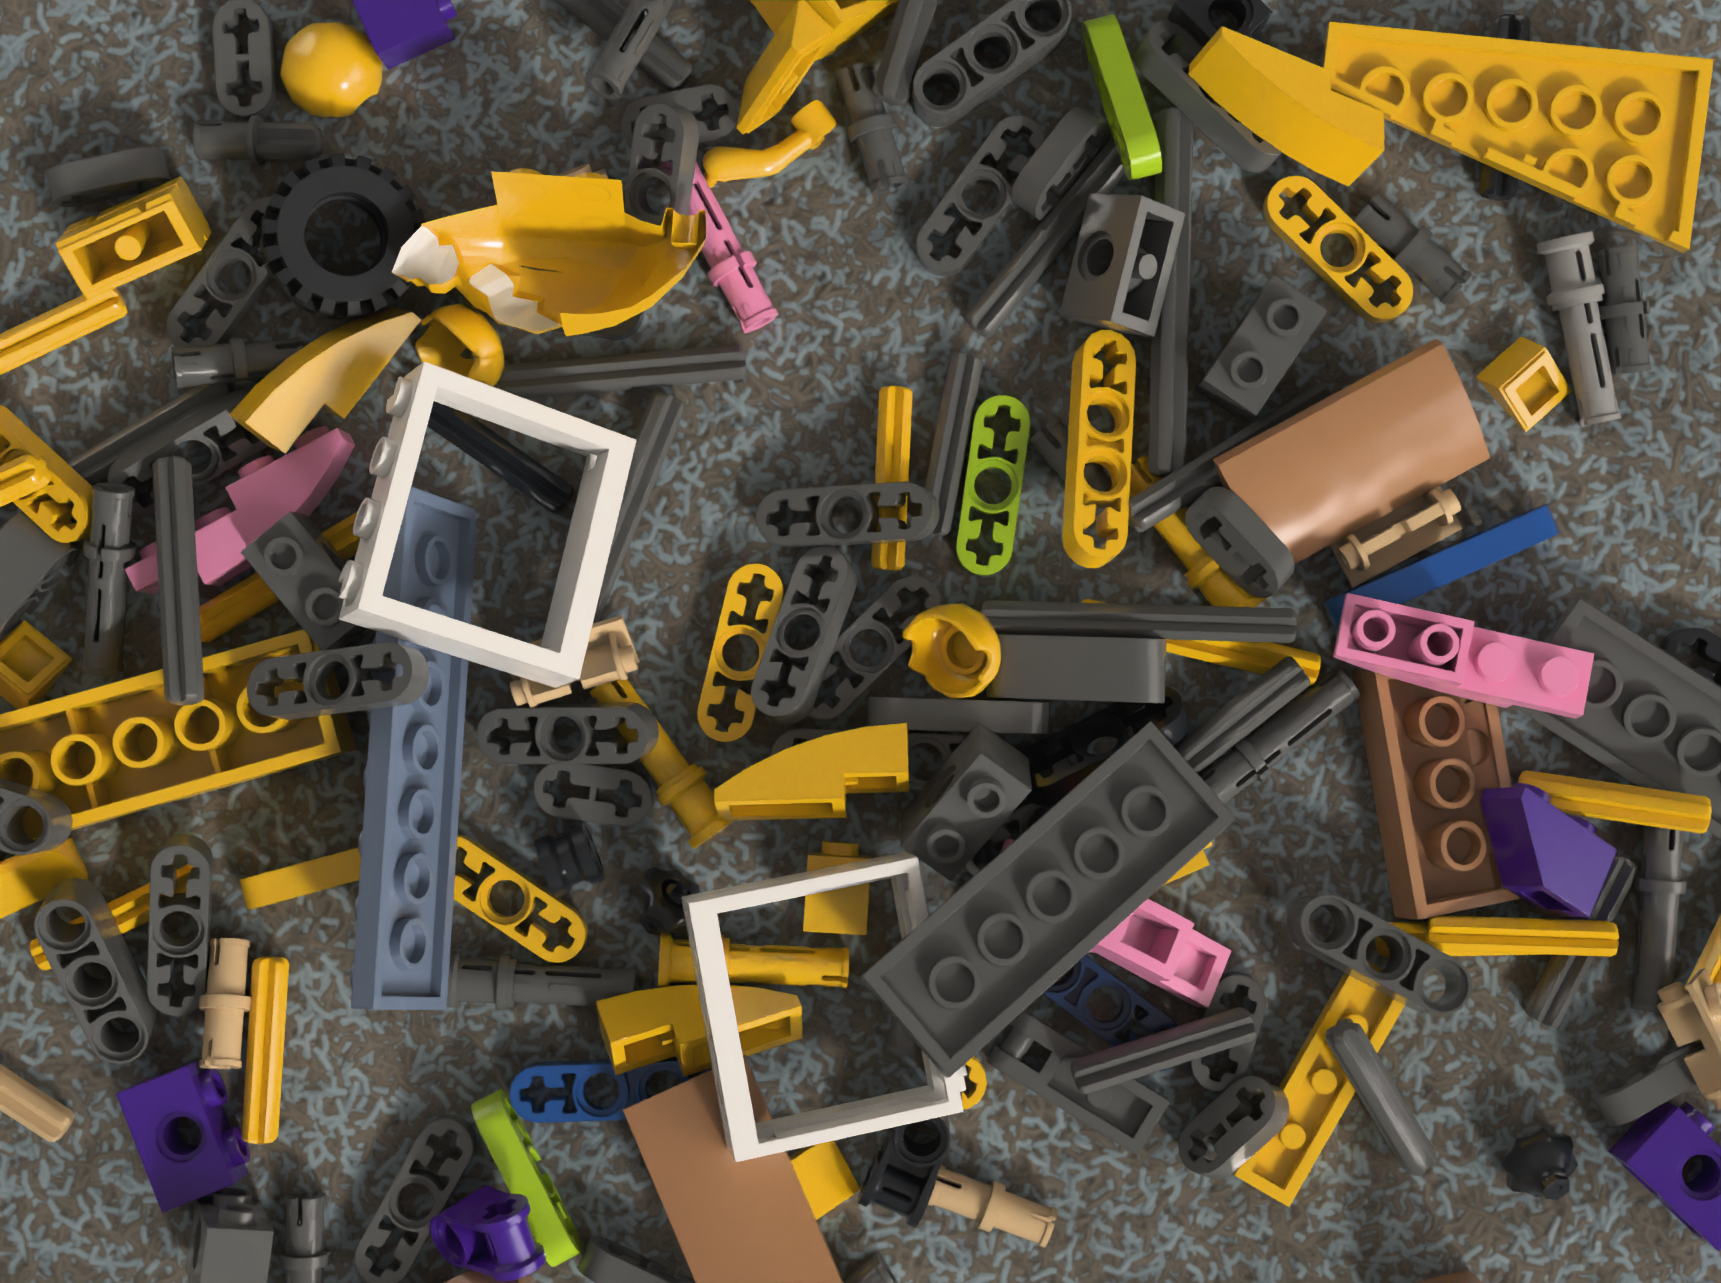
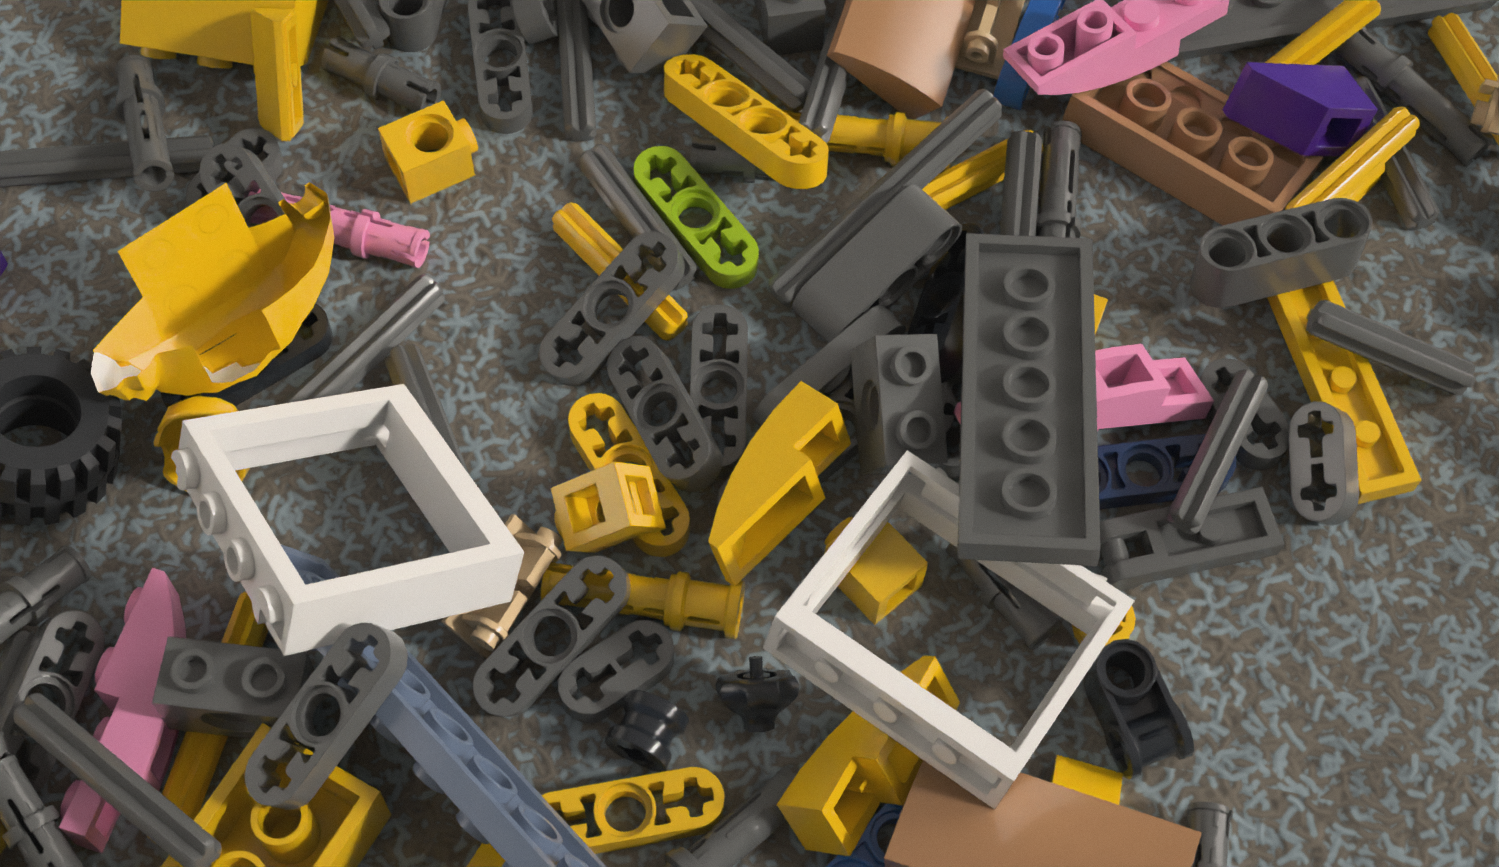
camera: 50 degrees left, 25 degrees down
yellow slope [229,307,421,454] -> none
black axle [427,401,574,514] -> none
yellow pin [658,932,849,988] -> none
yellow piece [703,99,836,188] -> none
yellow hair [902,603,1001,699] -> none
tan pin [928,1165,1058,1248] -> none
dark grey beam [1185,487,1295,598] -> none
none -> yellow brick [378,100,478,204]
none -> yellow brick [550,462,666,553]

